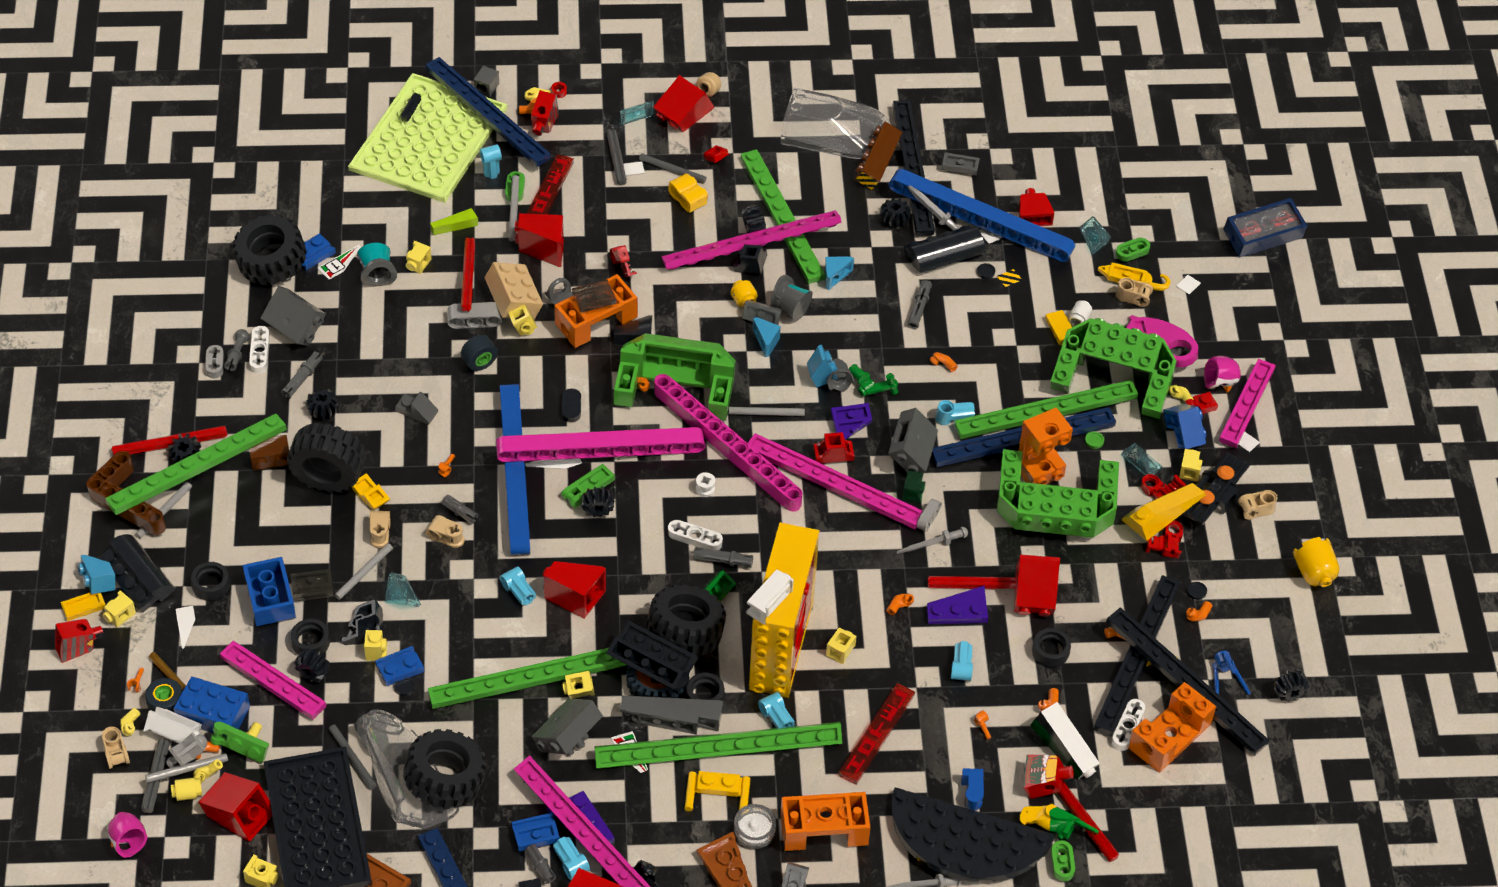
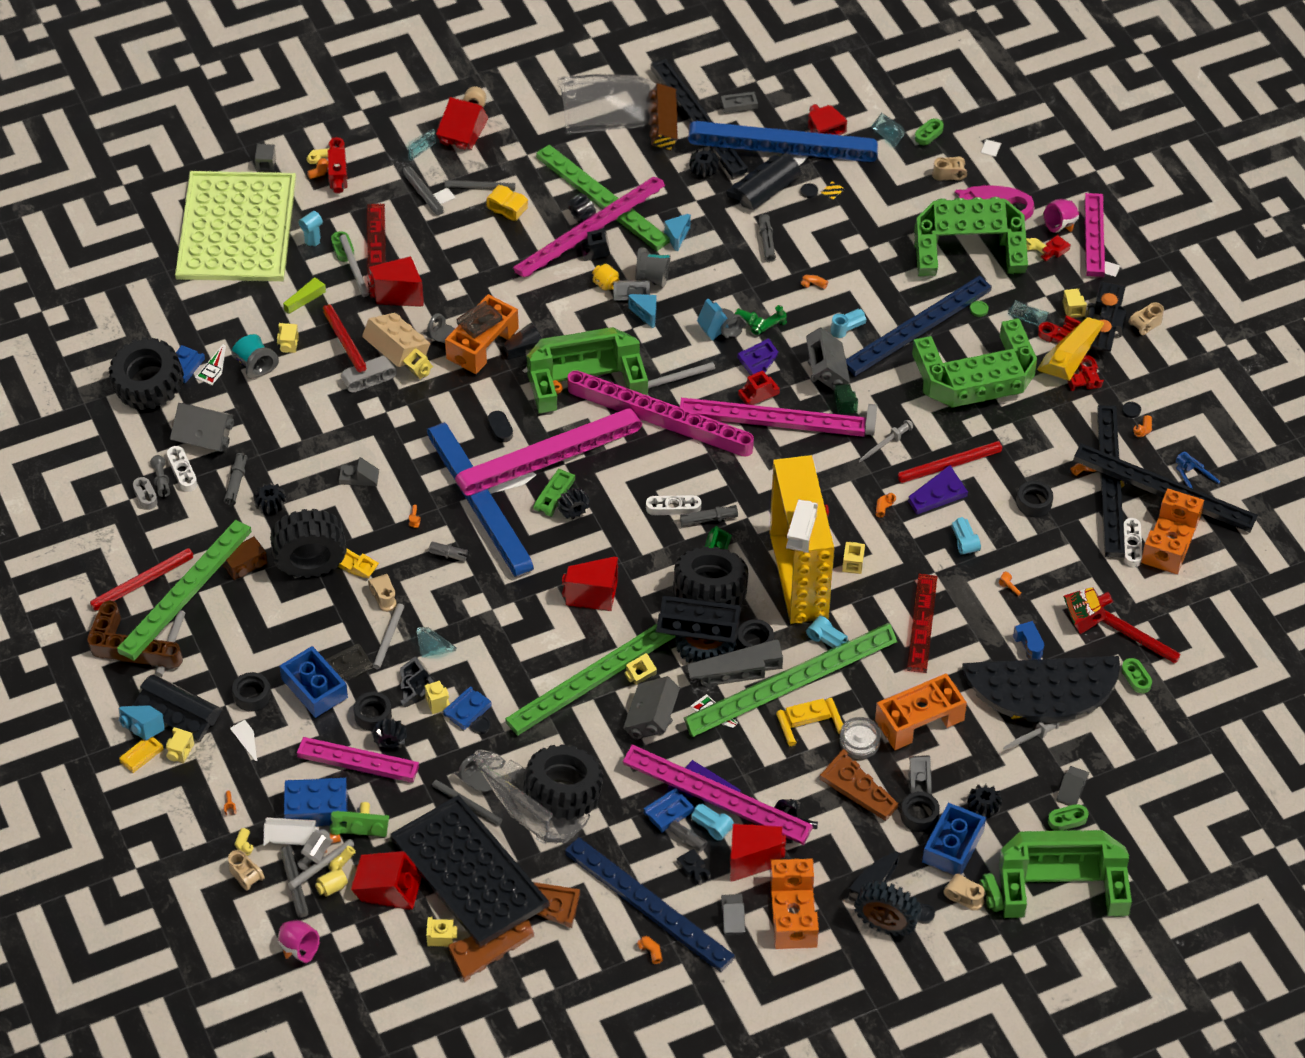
camera: 20 degrees left, 0 degrees up
red torso [55,619,104,663] -> none
black wheel [145,678,182,712] -> none
pearl gold bar [149,652,186,692] -> none
black gear [168,433,202,463] -> none
black axle [400,93,422,122] -> none
tan piece [425,515,465,548] -> none
dark blue plate [426,57,551,167] -> none
black wheel [461,335,498,371] -> none
medium azure piece [500,566,536,605] -> none
red piece [609,245,637,277] -> none
white wheel [696,473,715,497] -> none
red tile [703,145,729,163] -> none
light grey sword [908,185,961,231] -> none
bright green plate [954,380,1138,439] -> none
red slope [1014,554,1060,617] -> none
orange plate [1019,407,1073,485] -> none
animal [1020,804,1099,840] -> none
white slope [1030,702,1099,780] -> none
orange arm [1038,688,1059,712] -> none
yellow tile [1045,310,1072,345] -> none
white brick [1069,301,1092,327] -> none
yellow plate [1098,263,1171,291] -> none
blue brick [1163,404,1206,449] -> none
brick [1223,198,1307,258] -> none
black gear [1273,669,1309,702] -> none
yellow cylinder [1293,537,1340,587] -> none

